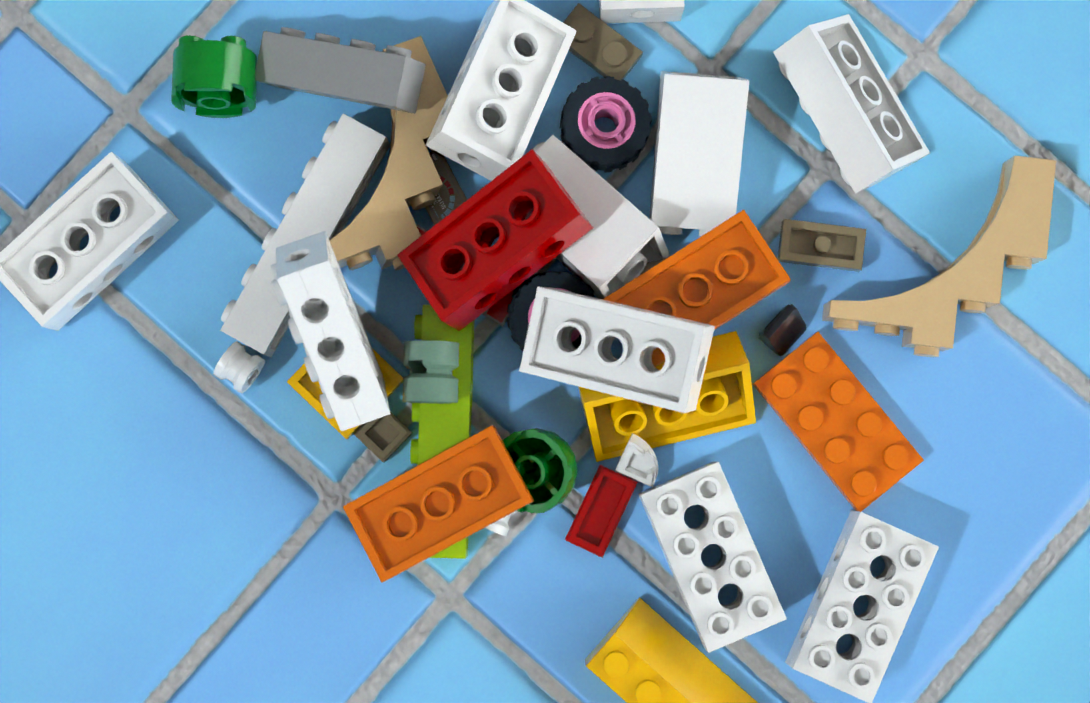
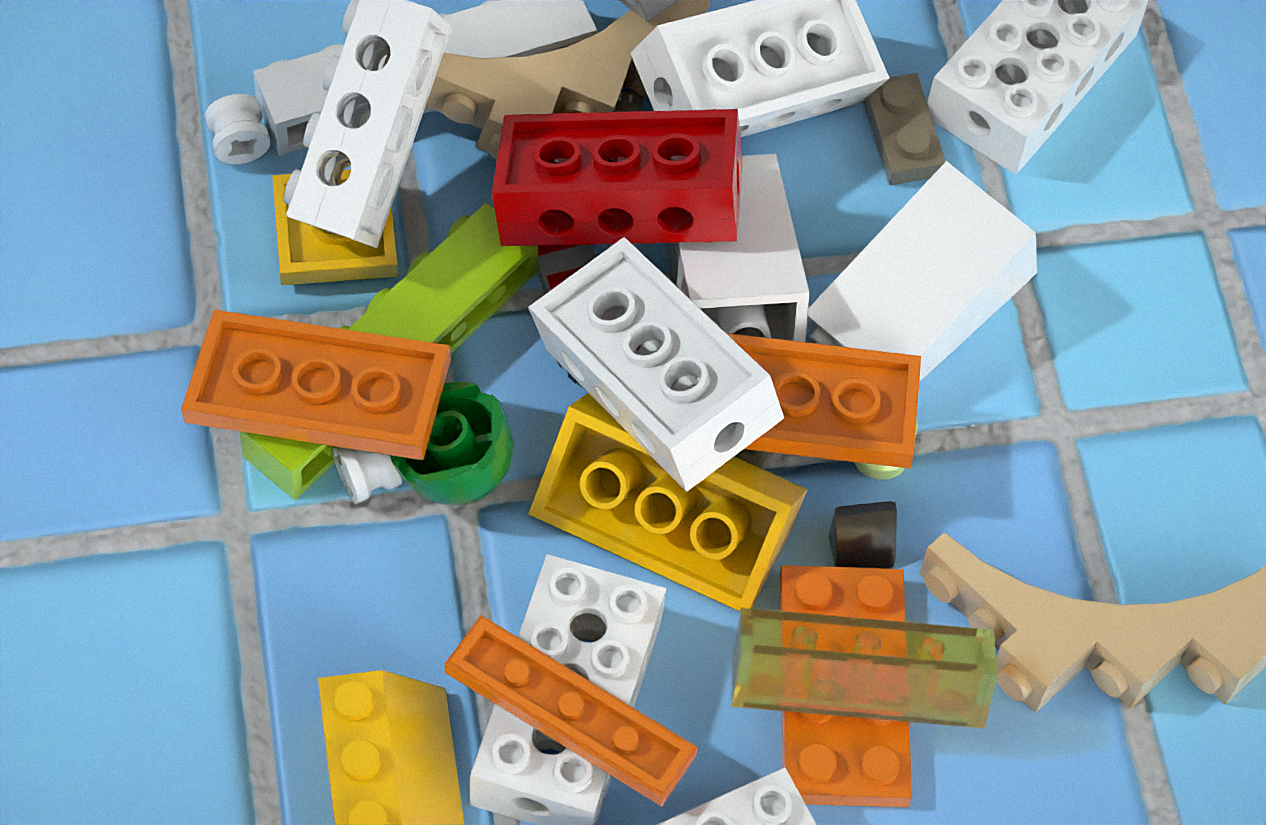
camera: 30 degrees right, 25 degrees down
dark tan tile [354,411,413,463] -> none
sand green wheel [403,340,459,404] -> none
black wheel [560,76,652,173] -> none
red tile [565,465,638,558] -> none
white tile [615,433,658,488] -> none
white slope [773,14,930,194] -> none
dark tan plate [777,219,866,272] -> none
none -> orange tile [445,615,698,807]
none -> clear yellow brick [732,608,998,728]

